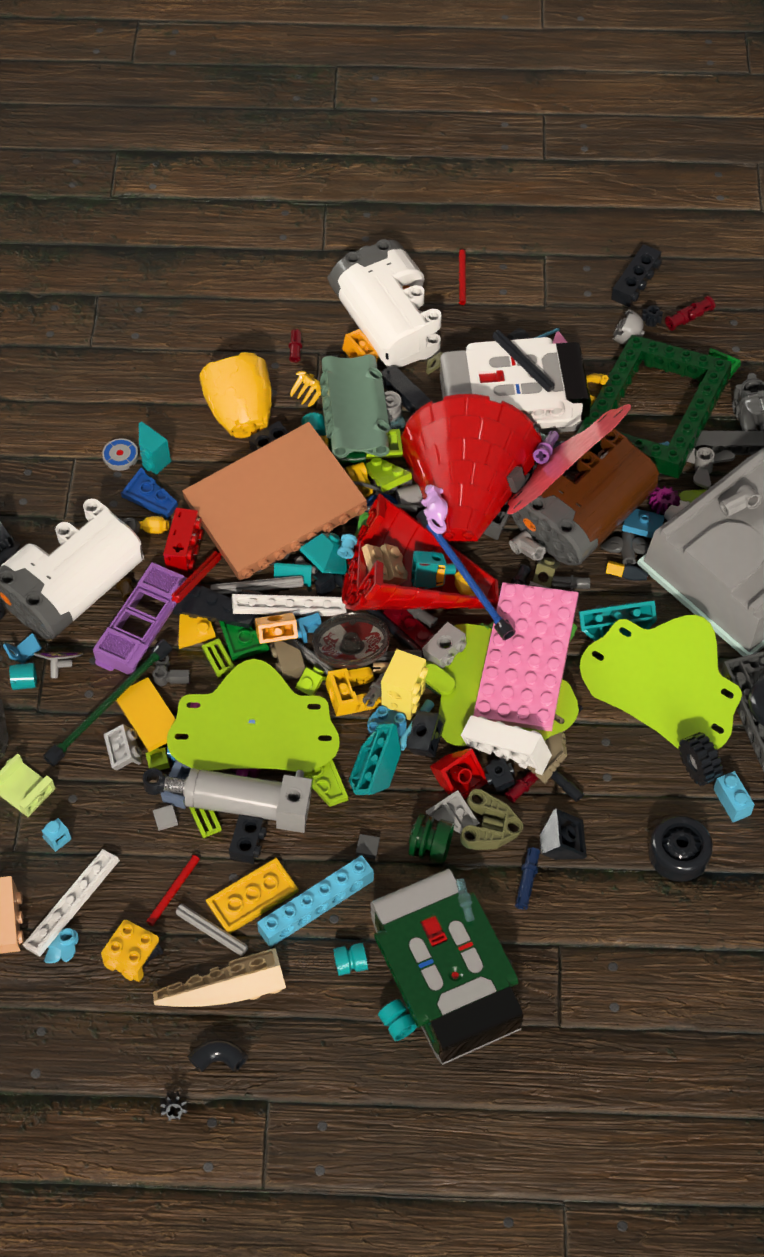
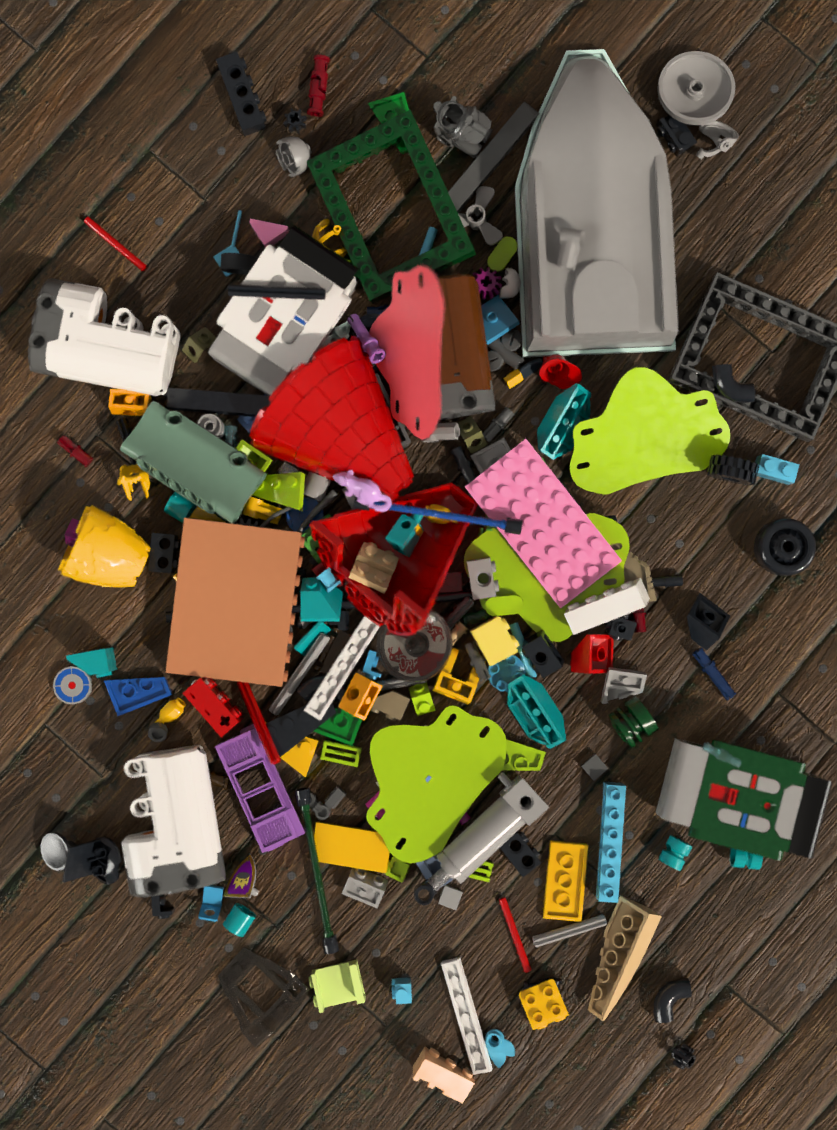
camera: 55 degrees left, 30 degrees up
olive connector [460,789,523,850] -> none
dark grey tile [507,466,526,493] -> none
none -> red piece [539,354,582,389]

